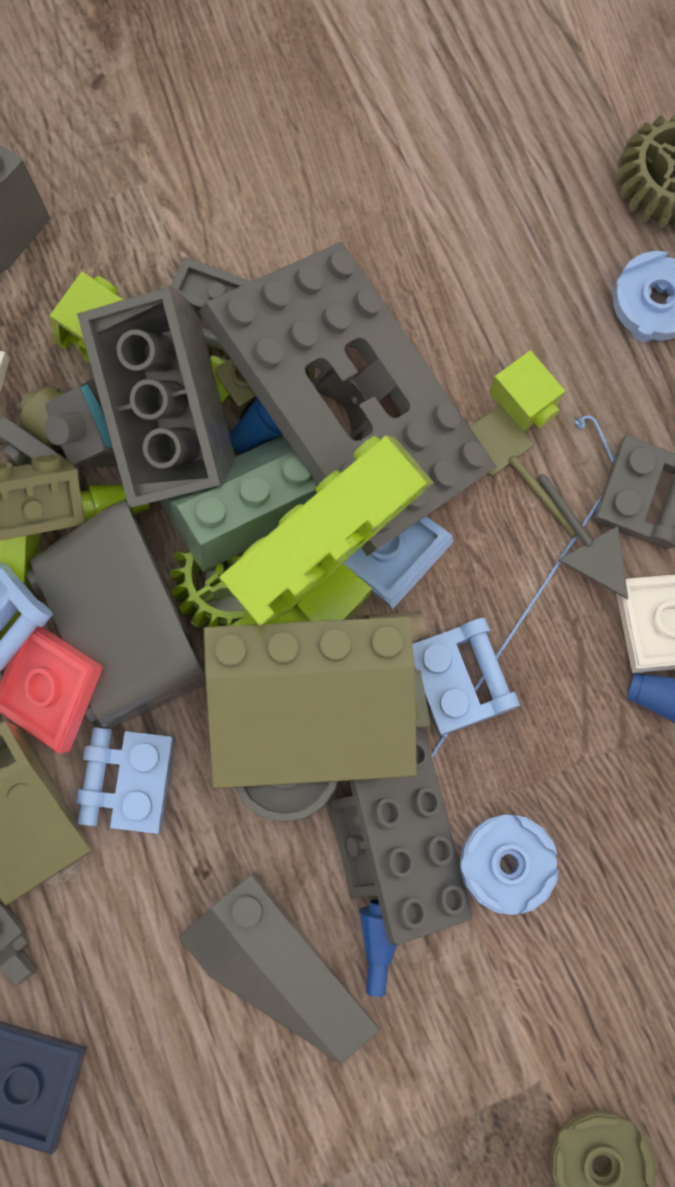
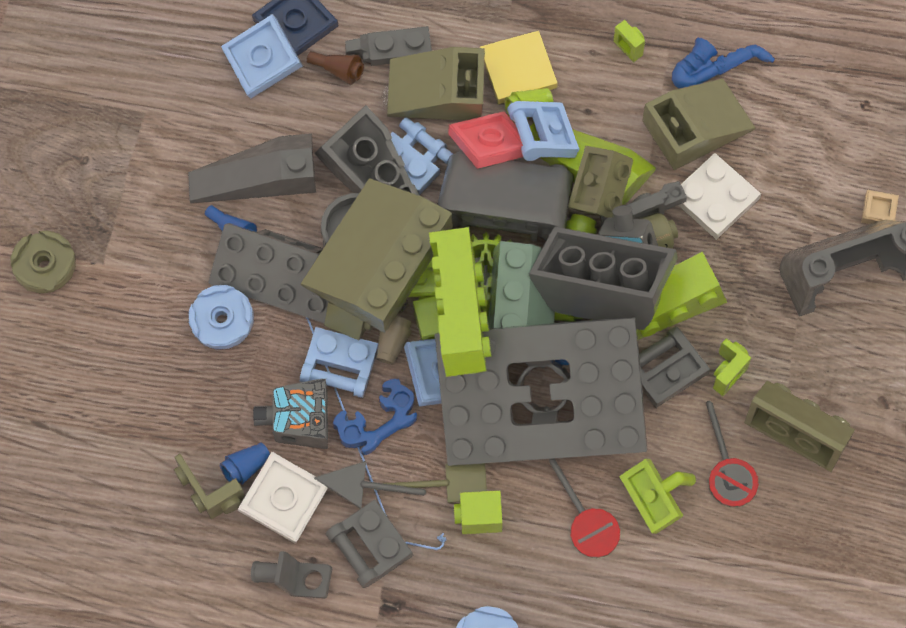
camera: 125 degrees right, 10 degrees down
none -> light blue plate [221,14,303,99]
none -> torso [253,379,328,449]
none -> reddish brown cone [307,51,364,85]
none -> dark grey wedge [314,105,419,195]
none -> blue helmet [333,379,417,456]
none -> piece [549,459,620,558]
none -> lime plate [619,458,696,534]
none -> piece [706,401,759,507]
none -> lime bracket [713,338,751,396]
none -> olive slope [744,380,855,472]

